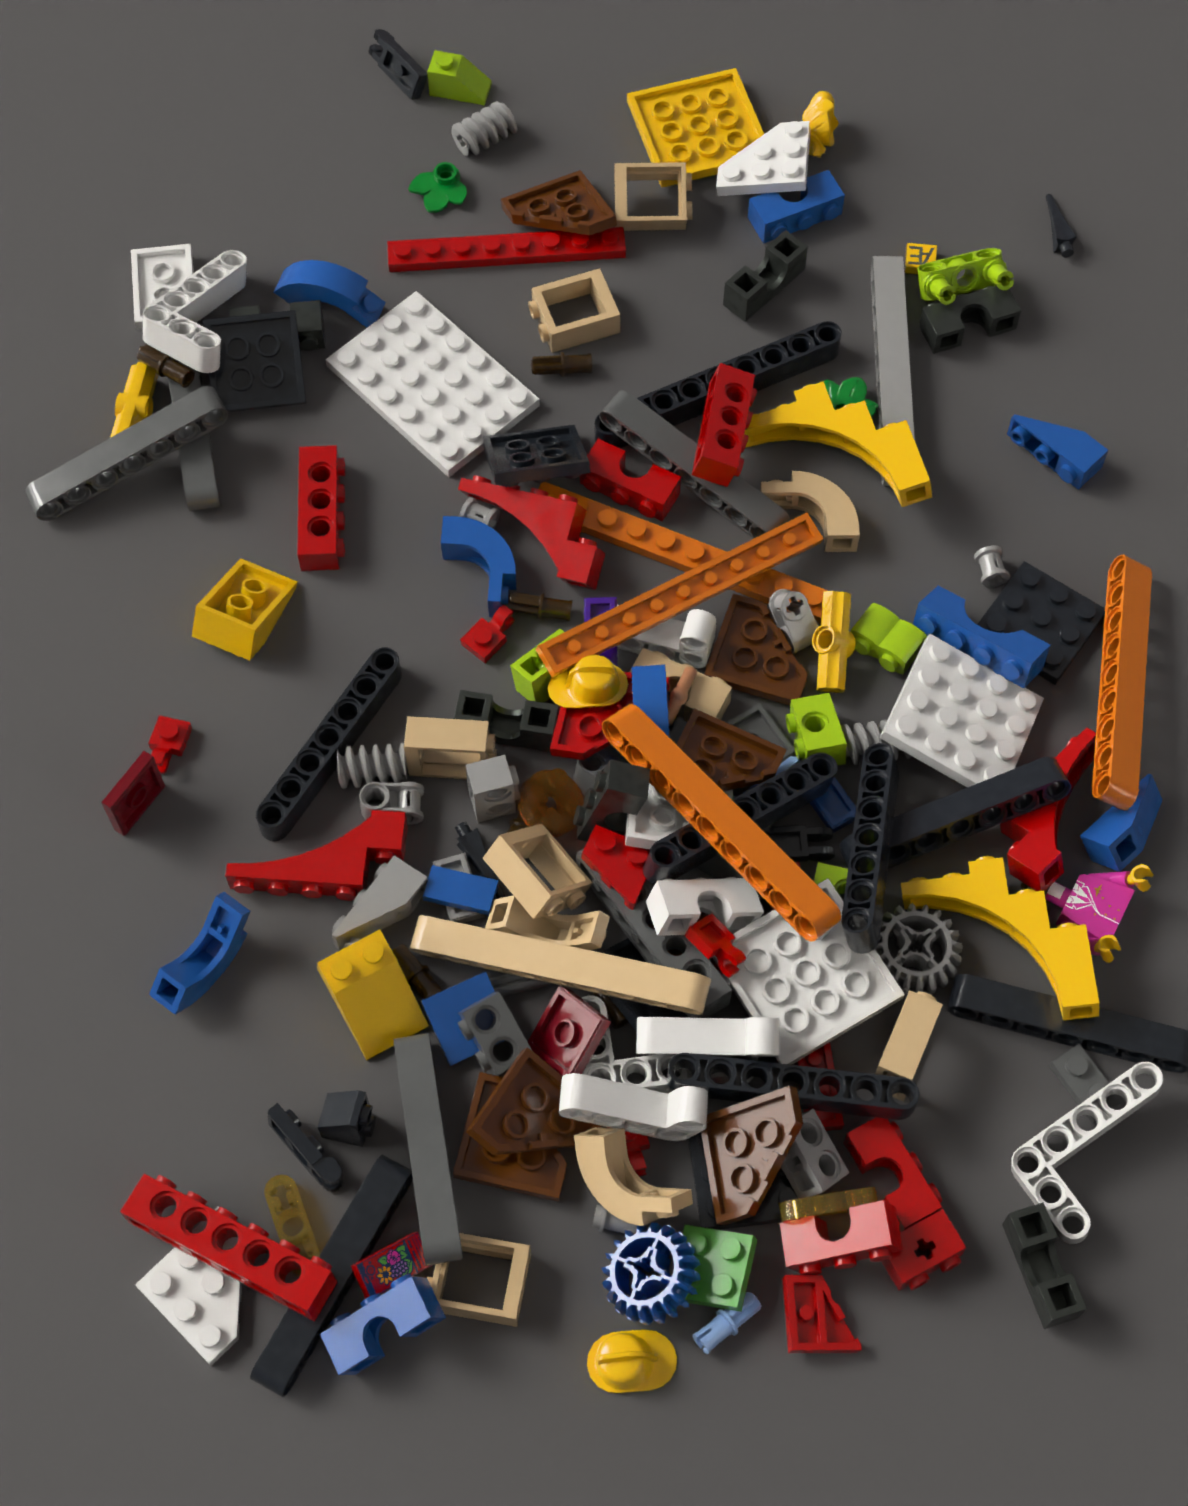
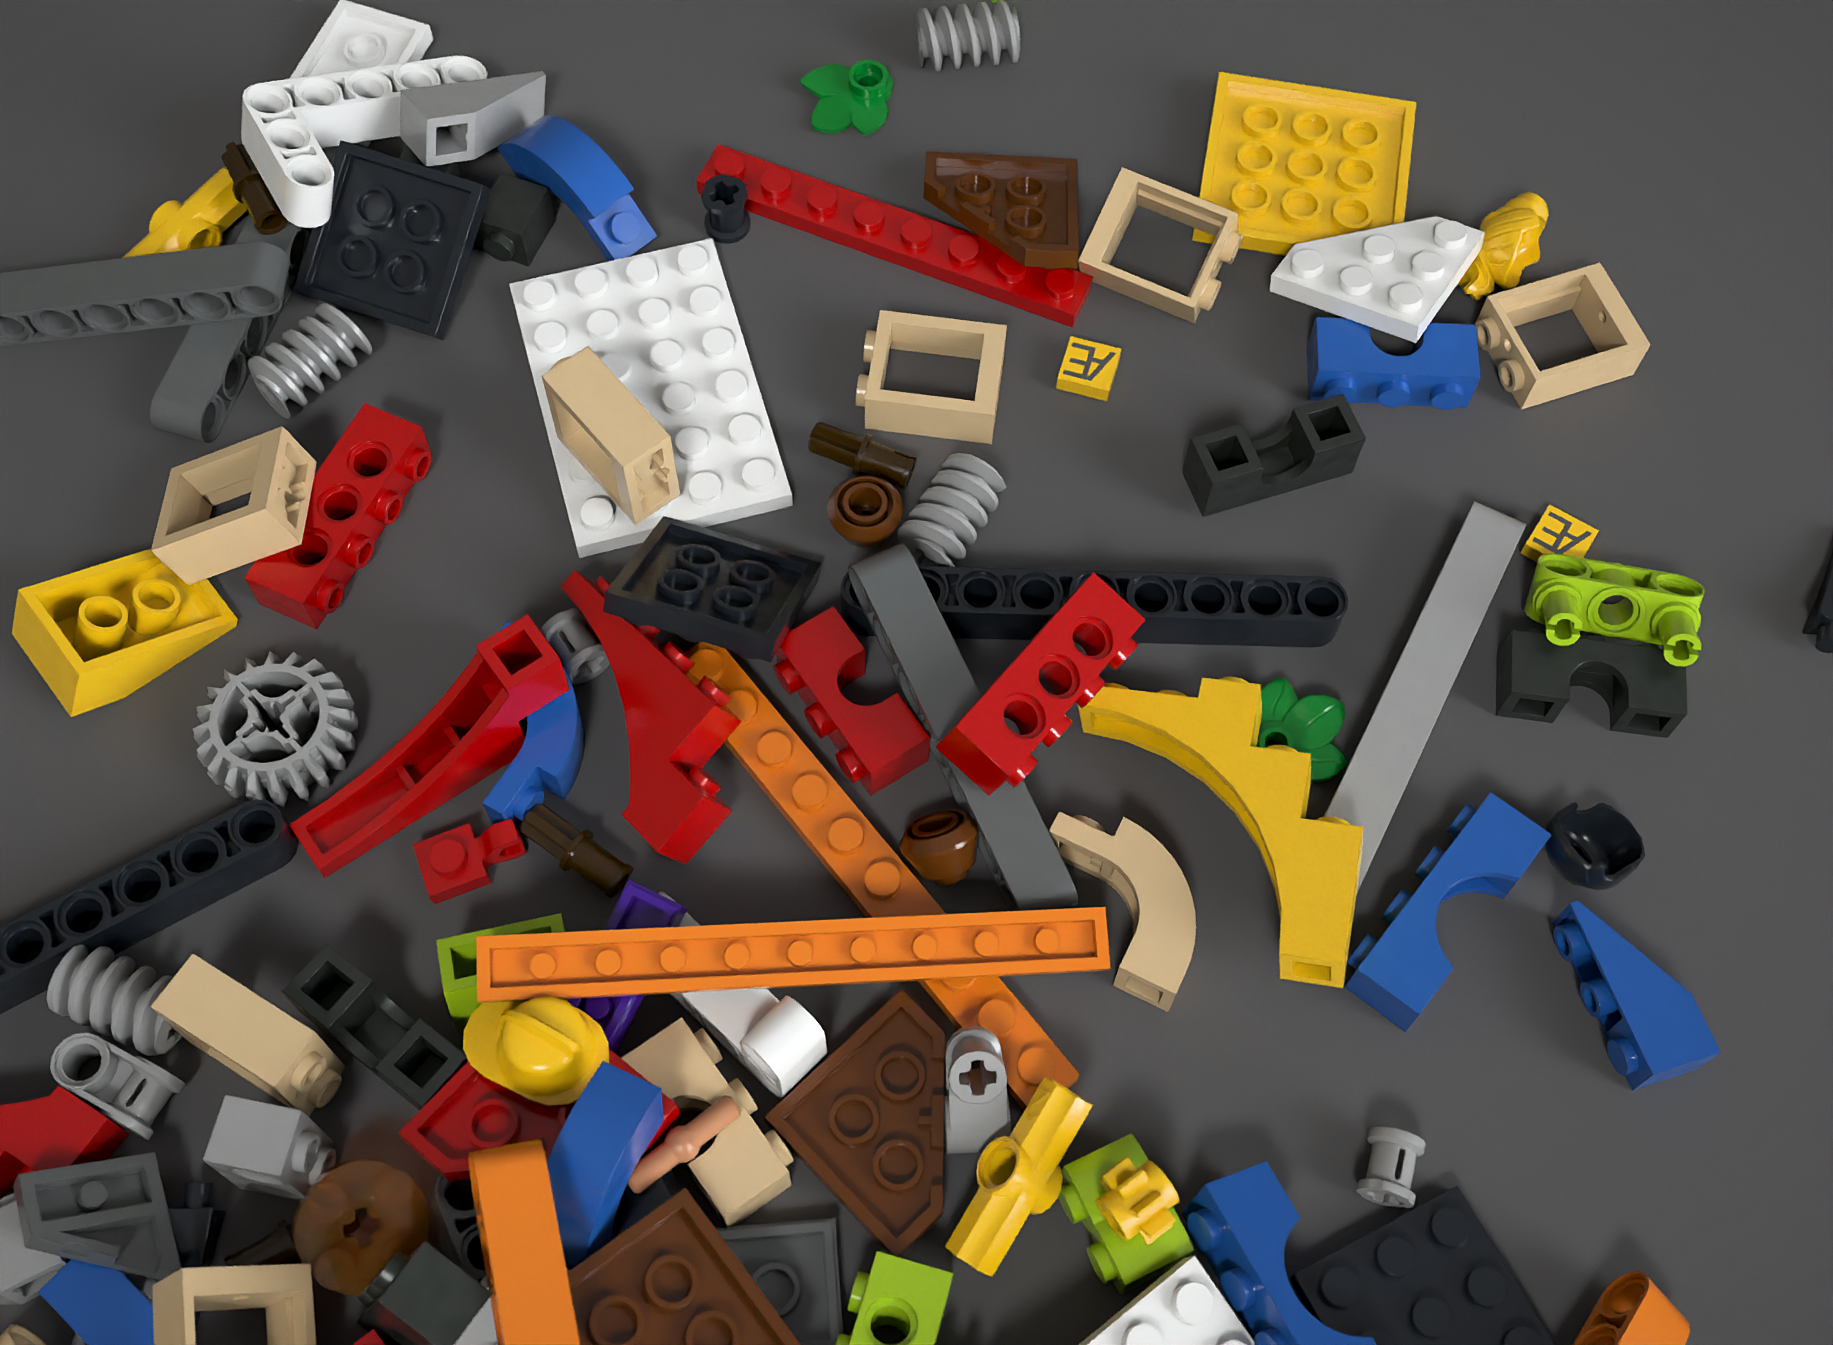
camera: 25 degrees right, 0 degrees up
none -> dark grey wing [13,1152,181,1280]
none -> tan window [151,426,317,585]
none -> light grey gear [193,651,359,807]
none -> light grey piece [248,303,372,419]
none -> red arch [289,614,570,878]
none -> light grey slope [400,71,546,167]
none -> tan window [541,346,680,526]
none -> black bush [701,175,750,244]
none -> reddish brown cone [827,475,903,548]
none -> light grey piece [897,453,1006,567]
none -> reddish brown cone [899,809,979,885]
none -> yellow tile [1056,336,1122,401]
none -> yellow gear [1096,1157,1179,1245]
none -> blue arch [1345,792,1552,1032]
none -> tan window [1475,262,1651,410]
none -> black hair [1545,802,1646,890]

